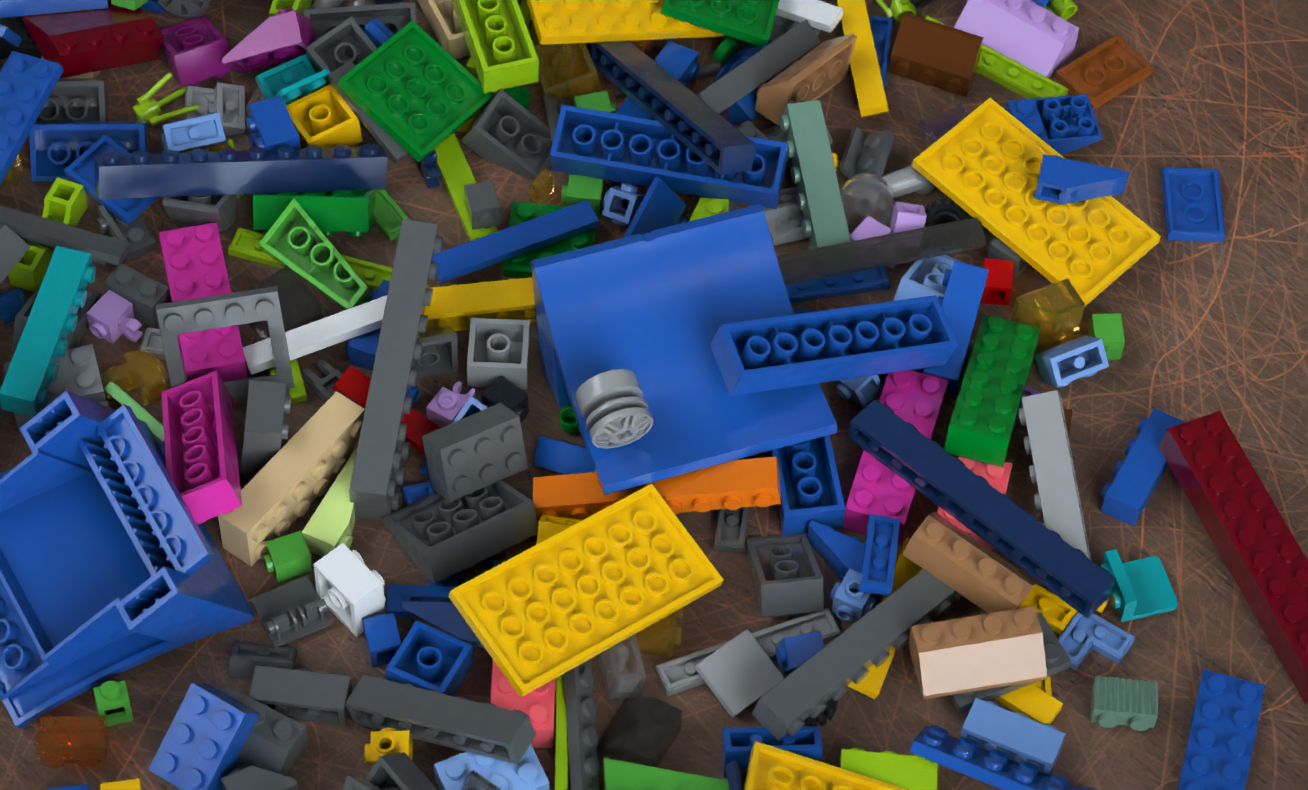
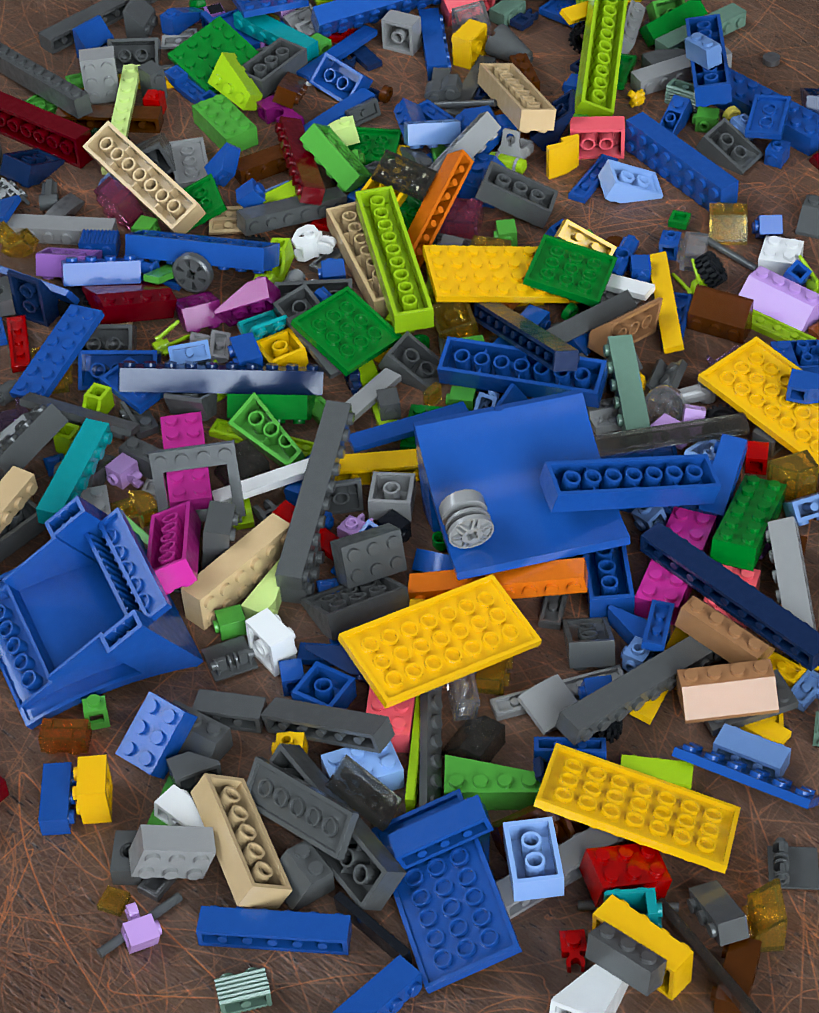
camera: 10 degrees right, 10 degrees down
dark grey slope [229,642,298,680] -> none
none -> light grey tile [345,368,402,422]

